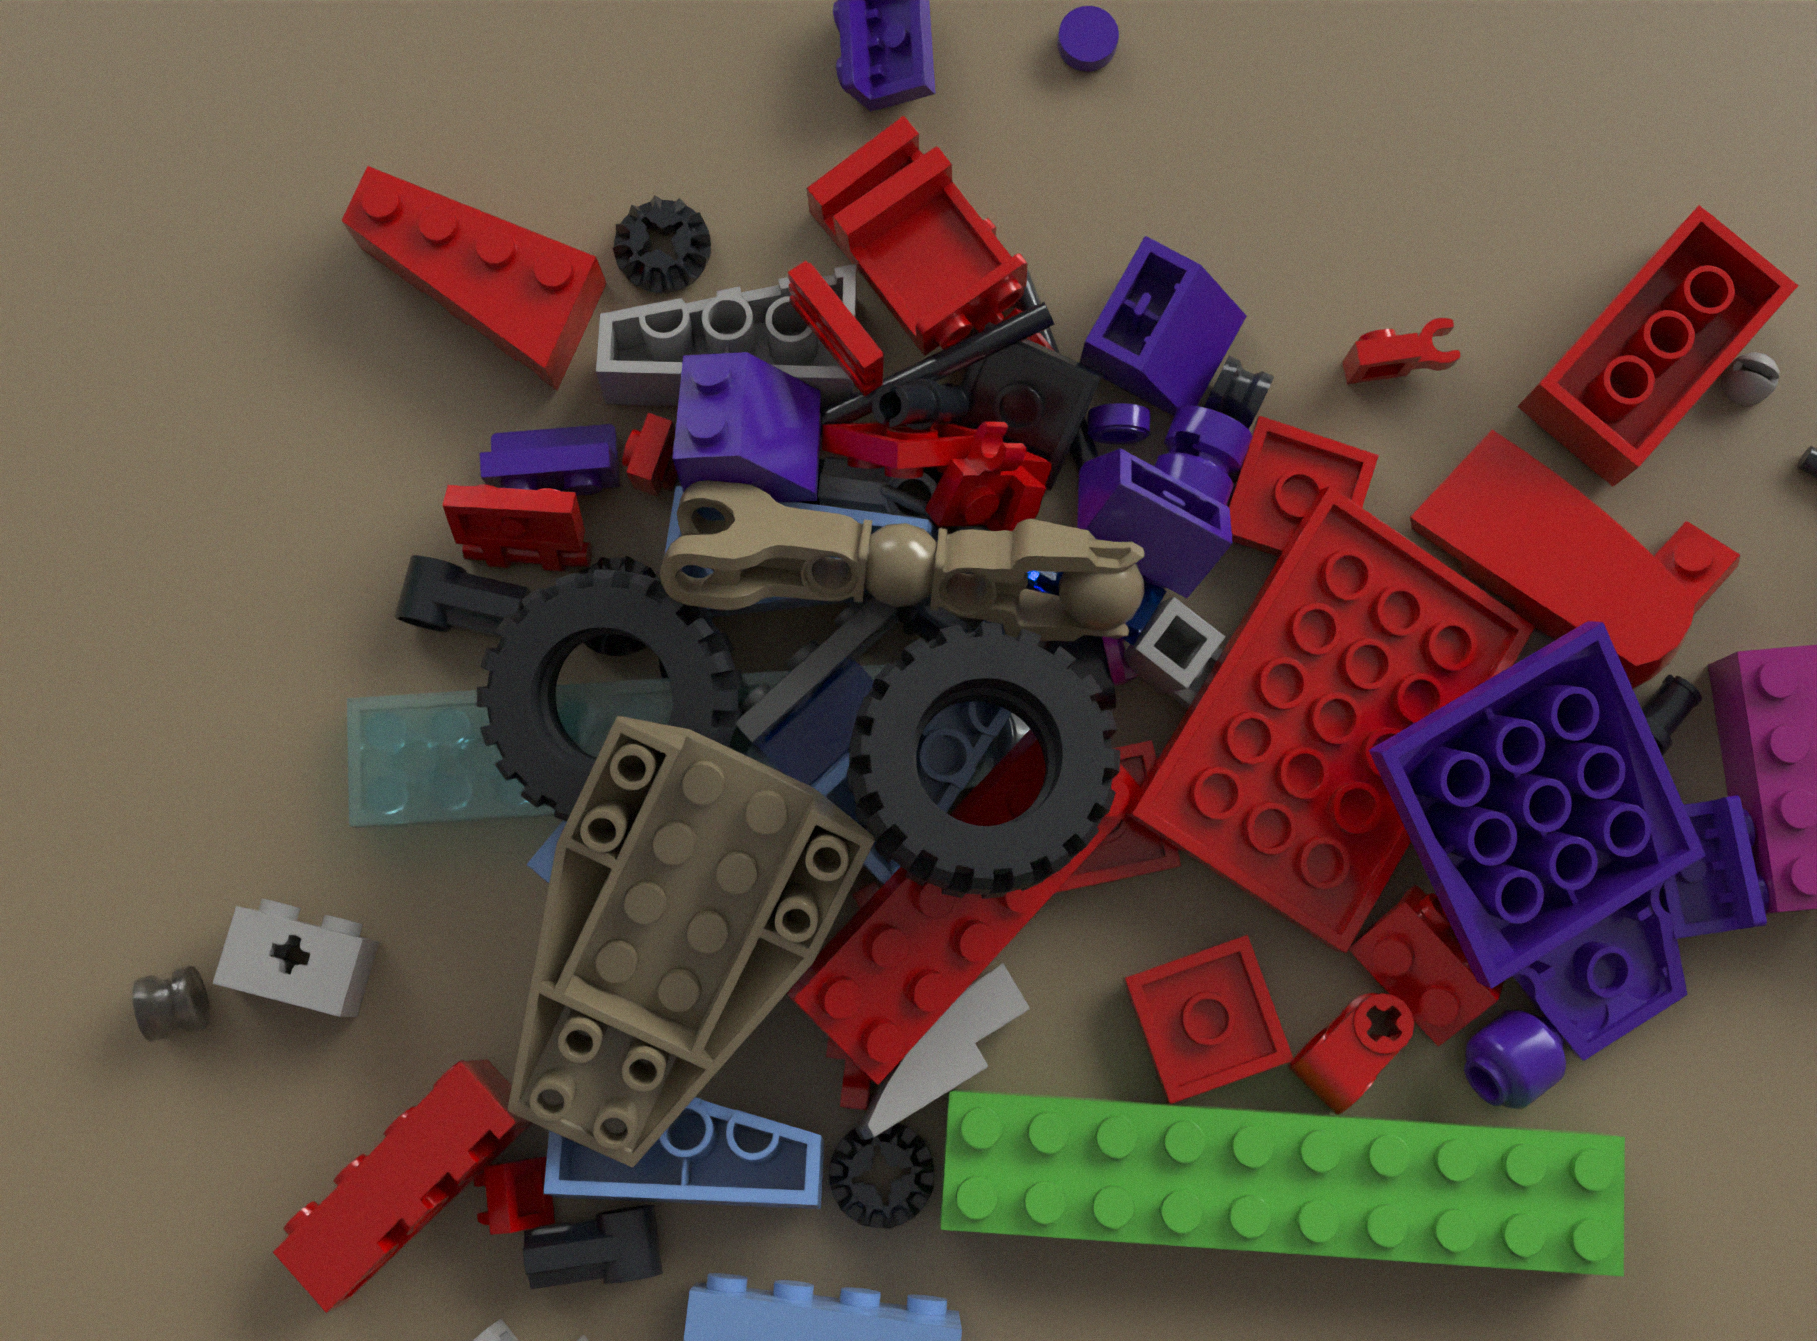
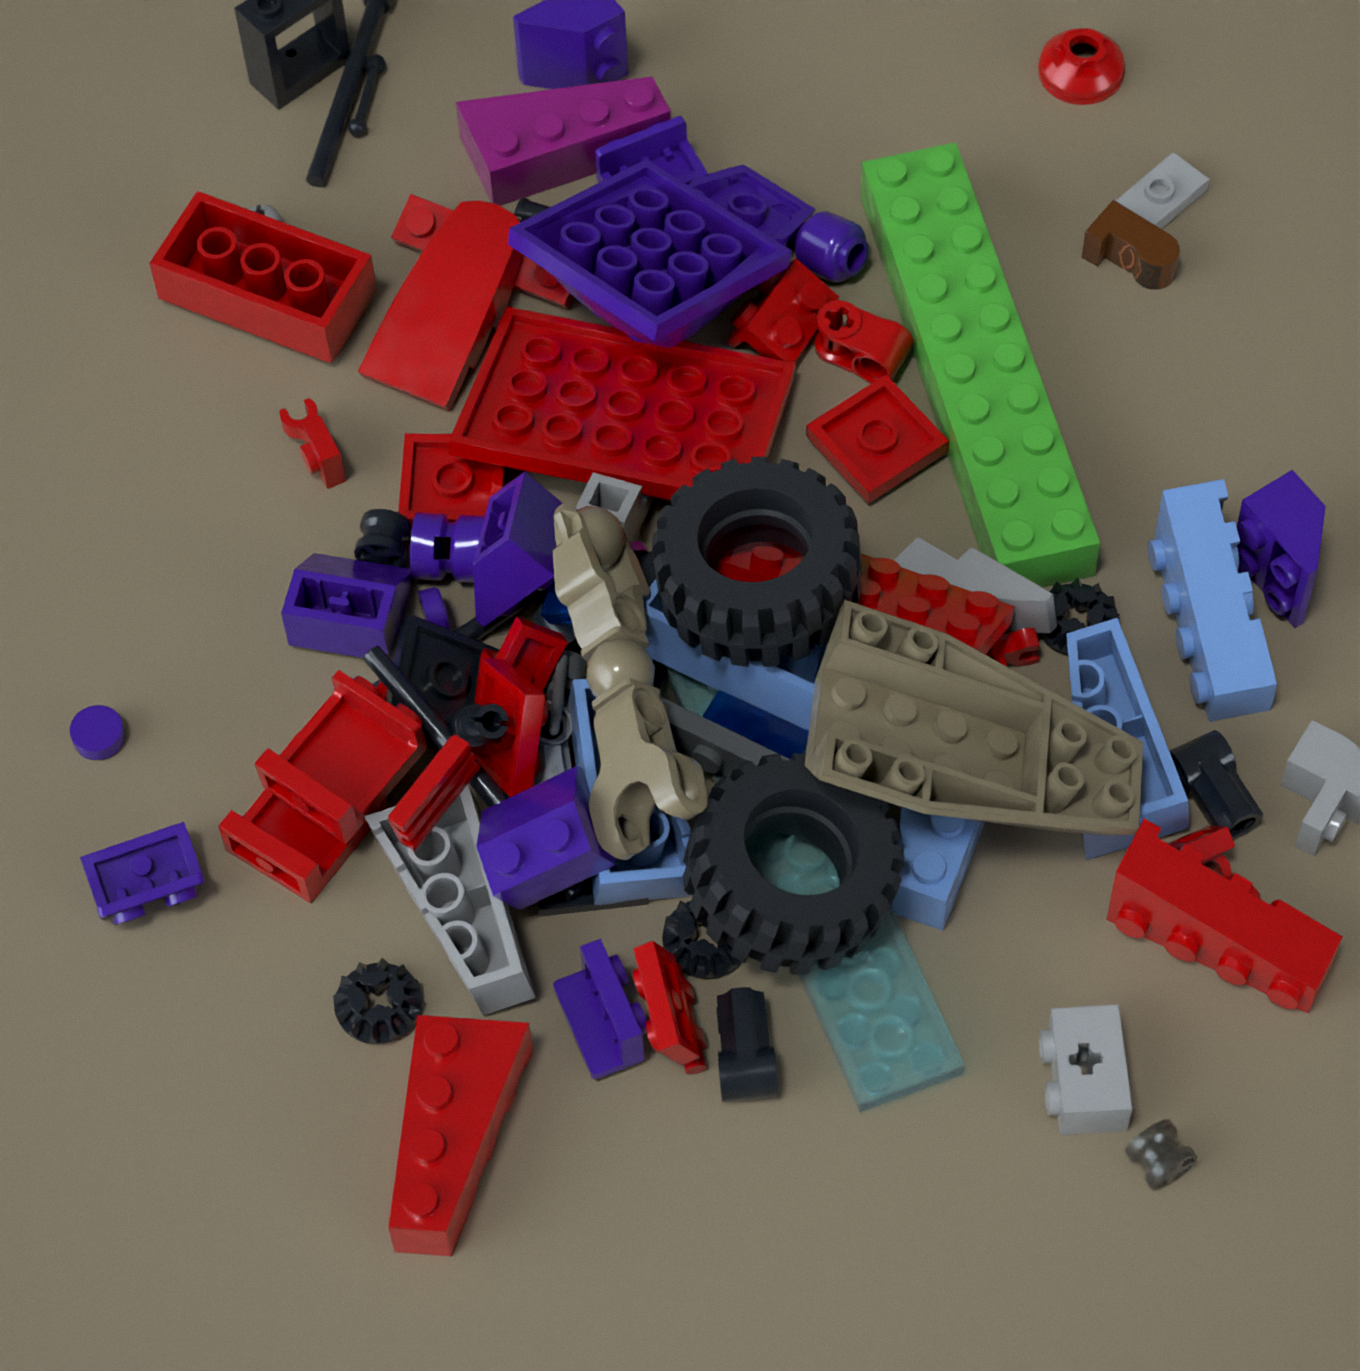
camera: 105 degrees left, 20 degrees down
red plate [622,413,678,497] -> none
red plate [925,421,1026,526] -> none

